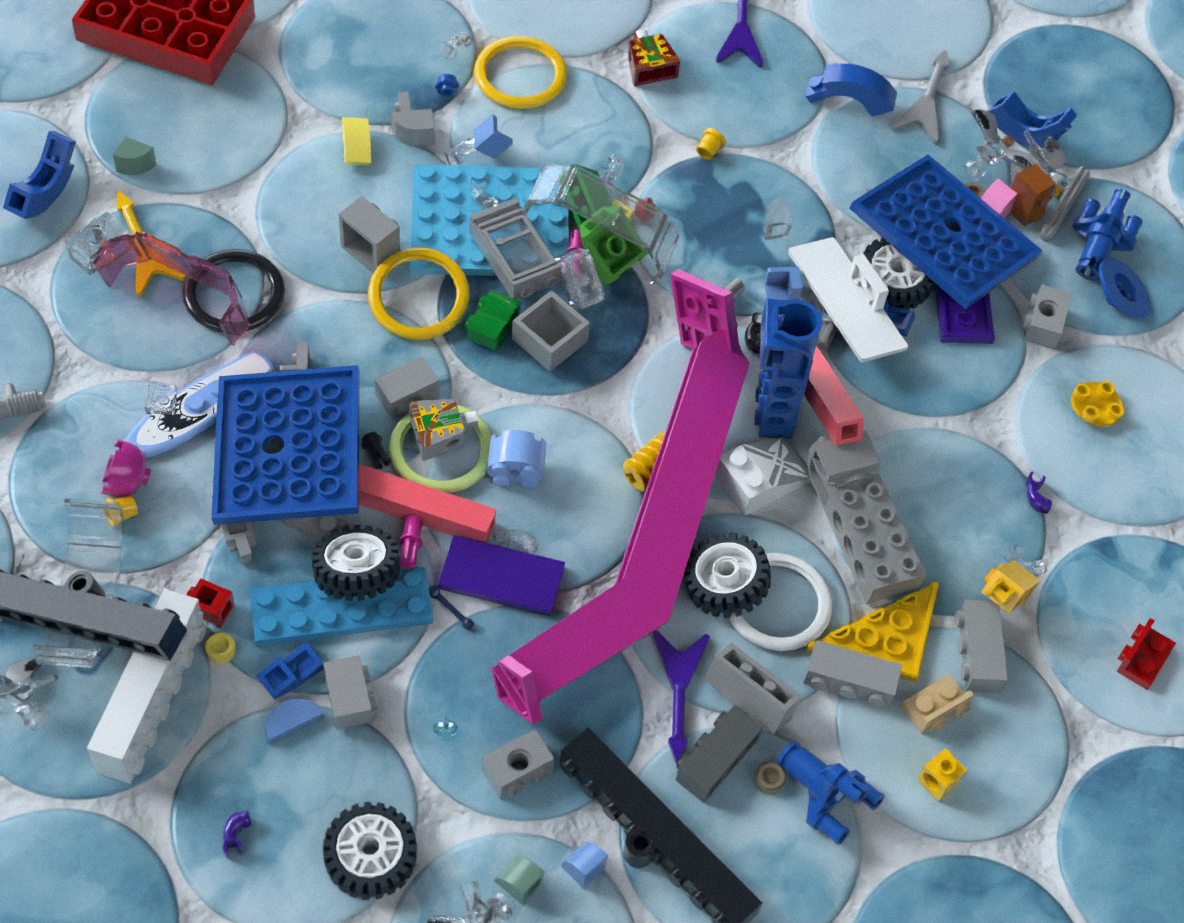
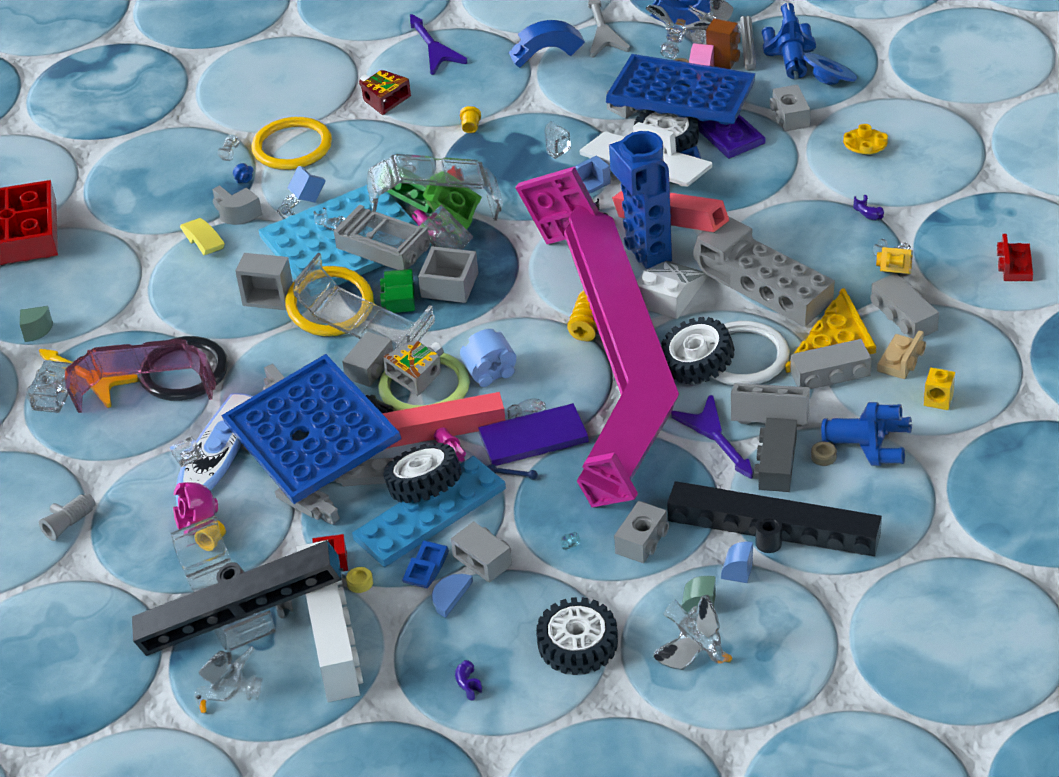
camera: 20 degrees left, 15 degrees down
none -> clear windscreen [293,253,435,350]

